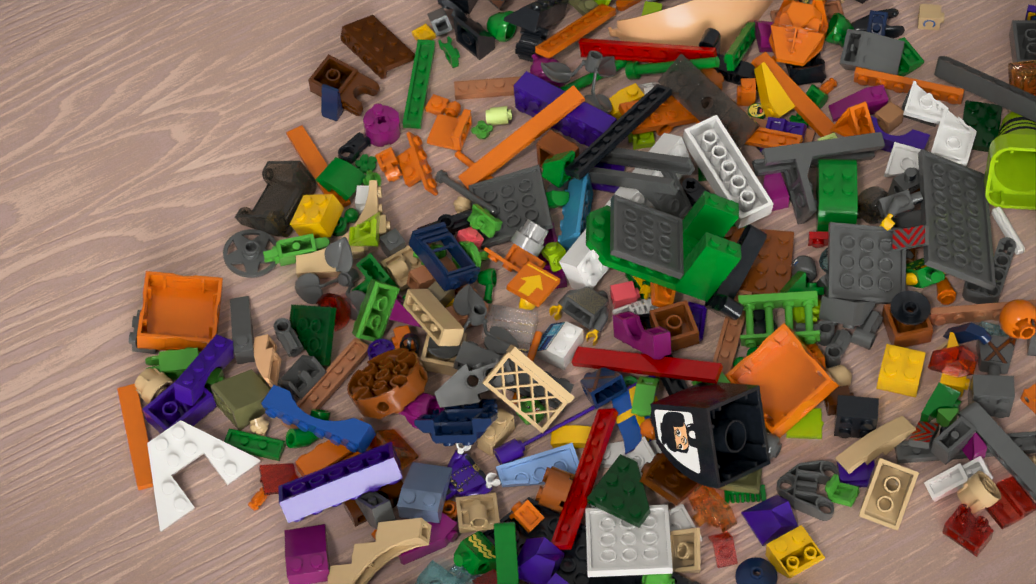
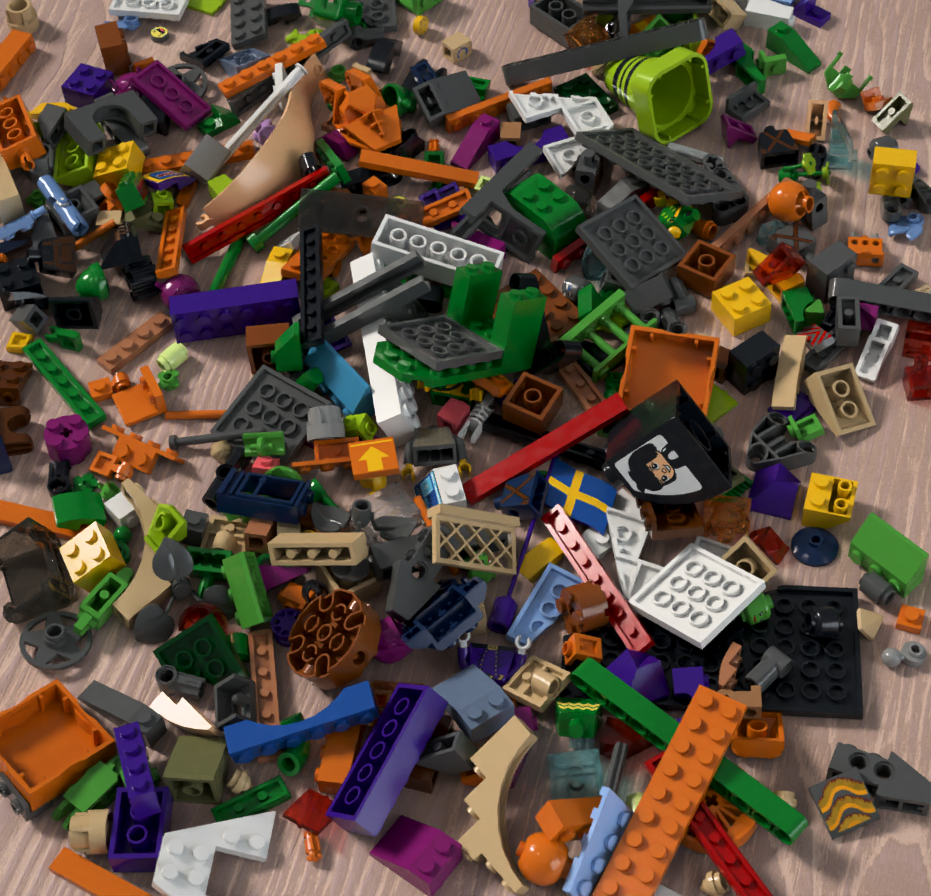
camera: 45 degrees left, 5 degrees down
orange tile [458,85,585,190] -> none
dark grey plant [541,51,616,113] -> none
dark green plate [587,454,650,528] -> none
magenta arch [613,311,671,359] -> none
bright green slope [631,376,659,417] -> none
orange piece [640,418,656,440] -> none
yellow slope [754,62,795,118] -> none
orange slope [830,101,875,137] -> none
dark grey torso [877,190,923,231] -> none
black dish [890,291,931,325] -> none
tile [892,225,929,251] -> none
dark blue piece [943,322,992,345] -> none
tan piece [957,471,1001,514] -> none
none -> green brick [227,632,250,662]

